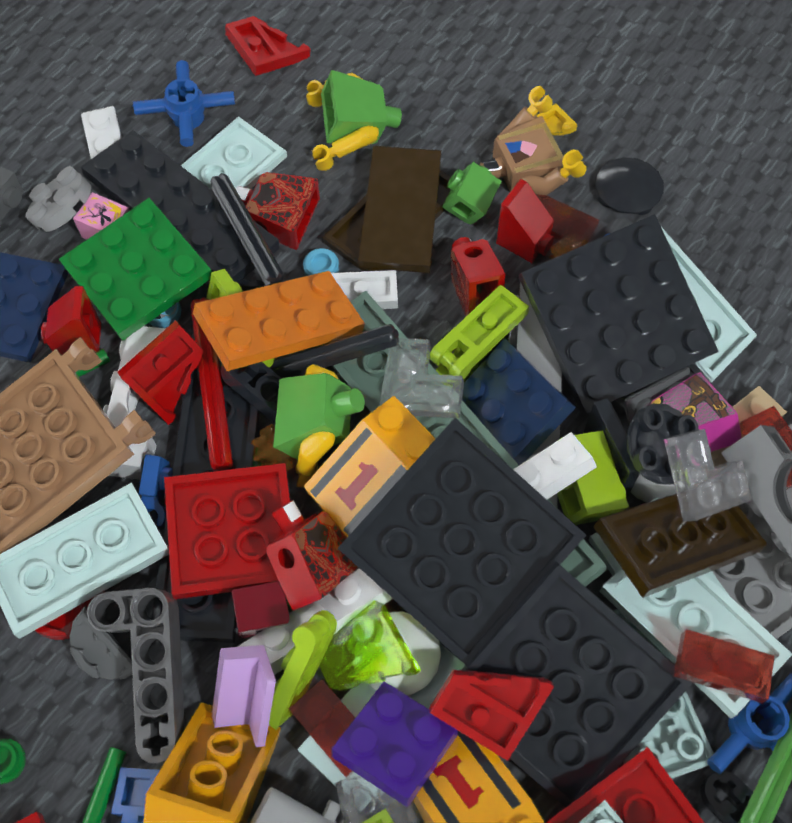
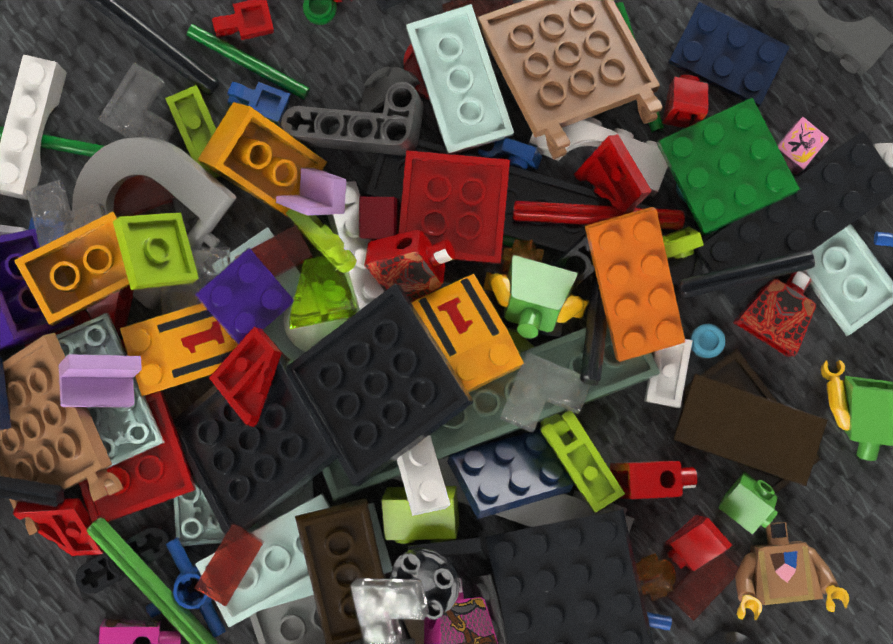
camera: 100 degrees right, 20 degrees up
light grey plate [26,166,91,232] -> none
yellow tile [536,104,577,135] -> none

